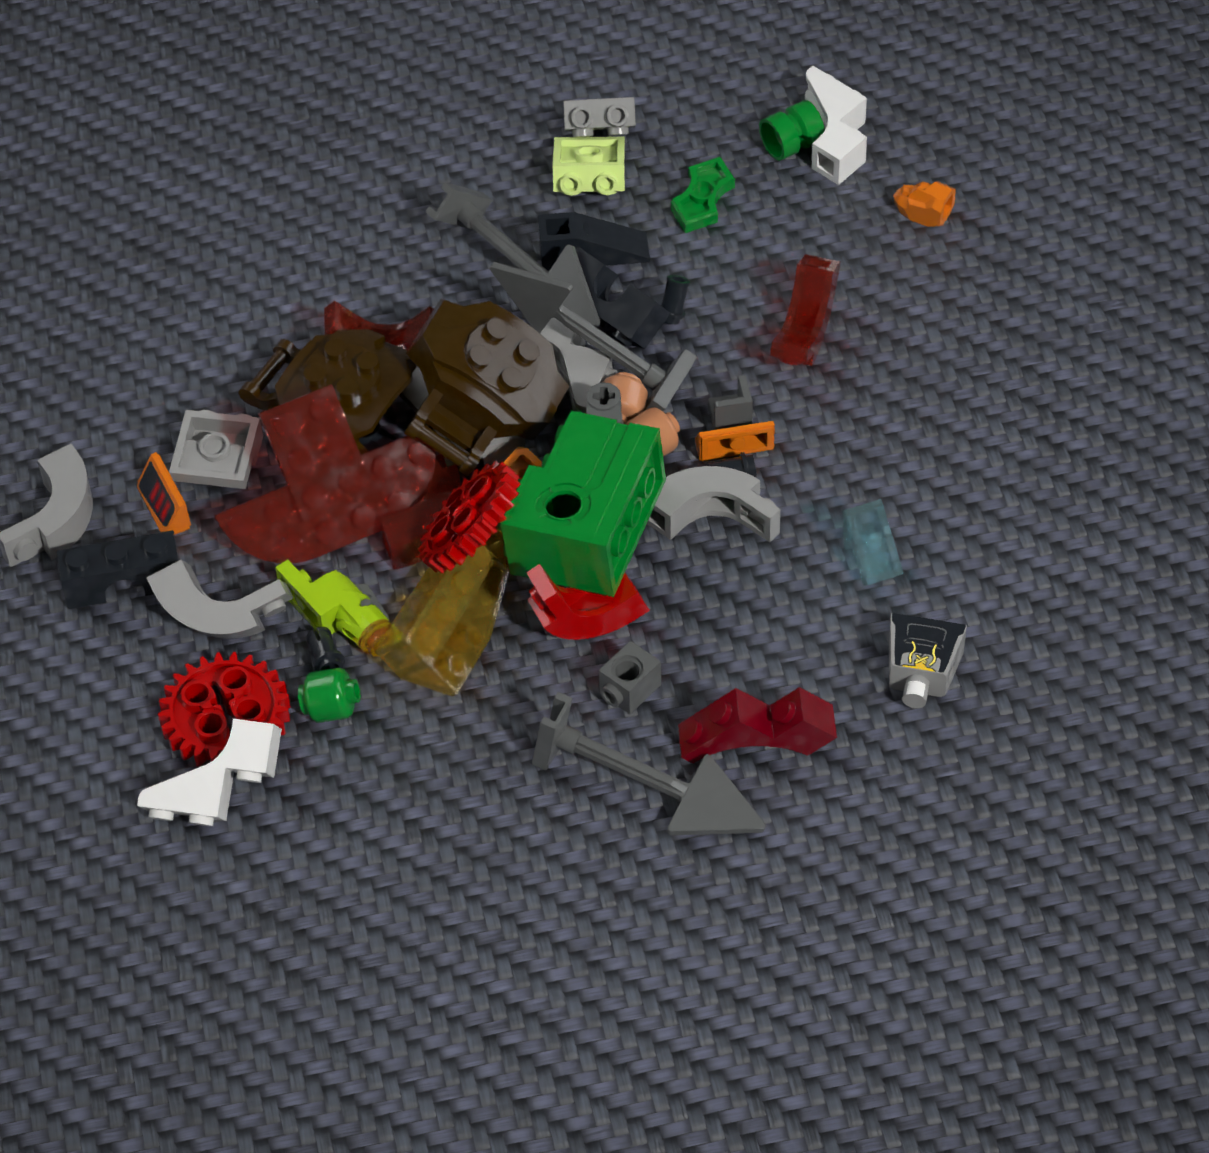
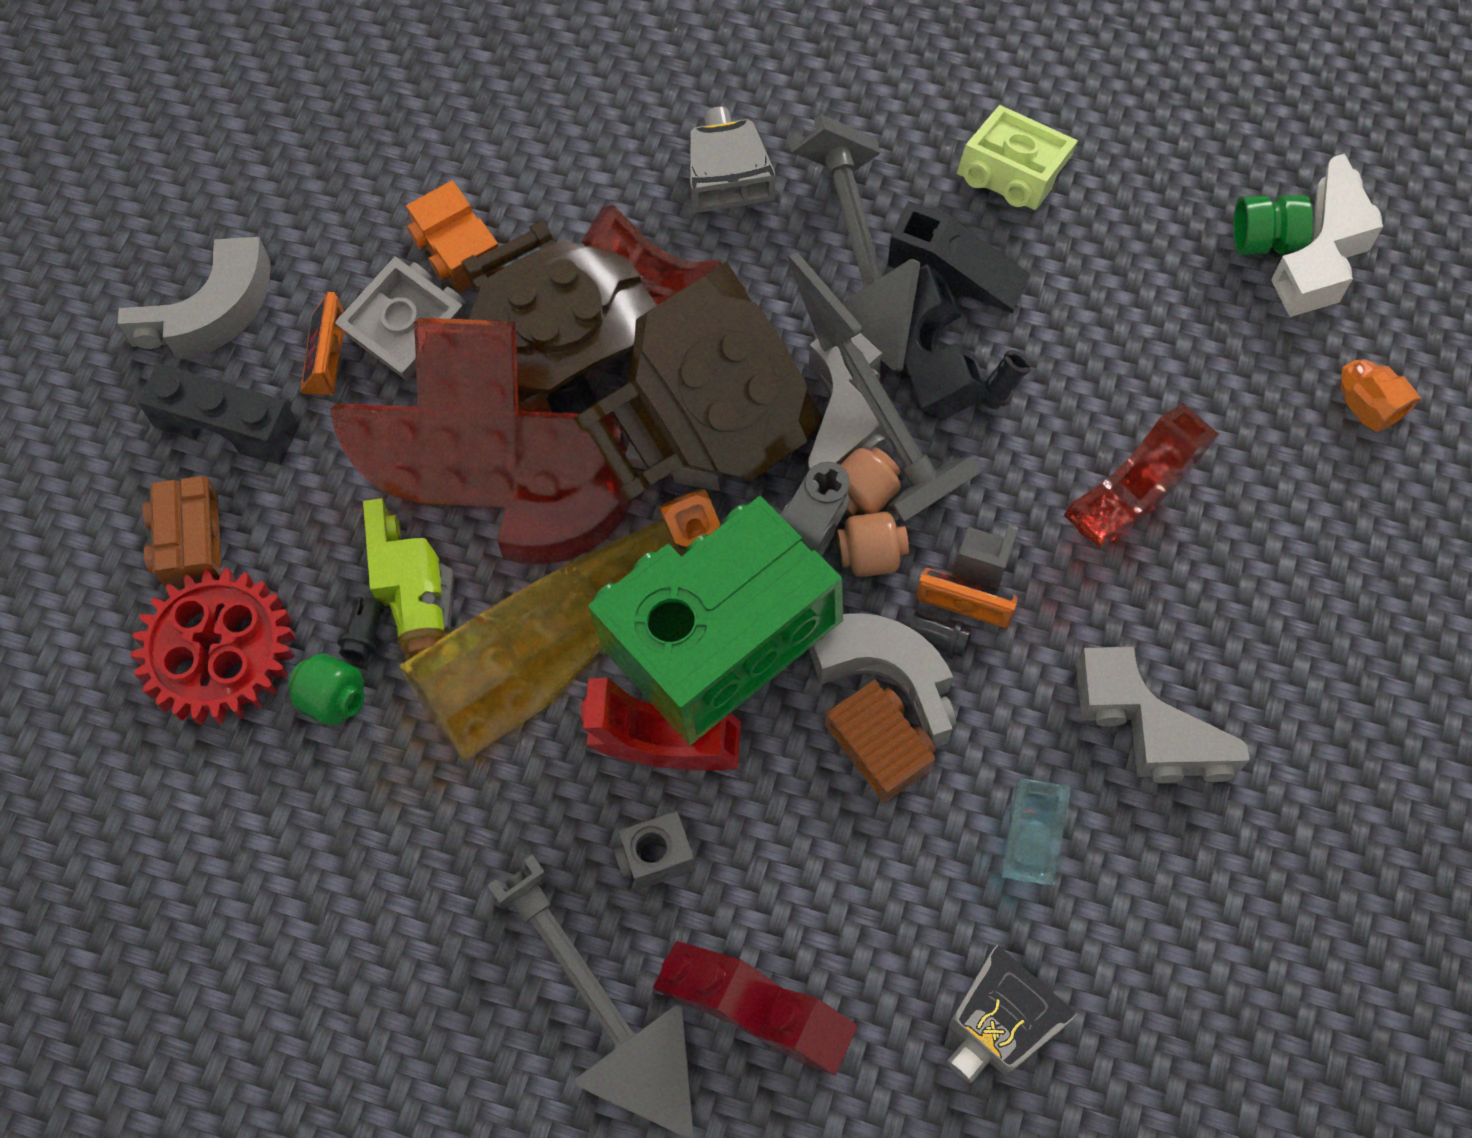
camera: 30 degrees right, 15 degrees up
white arch [137,719,282,827] -> none
light grey arch [146,560,293,639] -> none
red gear [418,461,521,574] -> none
light grey plate [563,97,636,137] -> none
green tile [671,157,735,233] -> none
none -> dark orange brick [143,476,222,588]
none -> orange brick [406,180,504,293]
none -> light grey torso [690,107,775,214]
none -> dark orange brick [825,680,936,804]
none -> light grey arch [1076,647,1250,783]

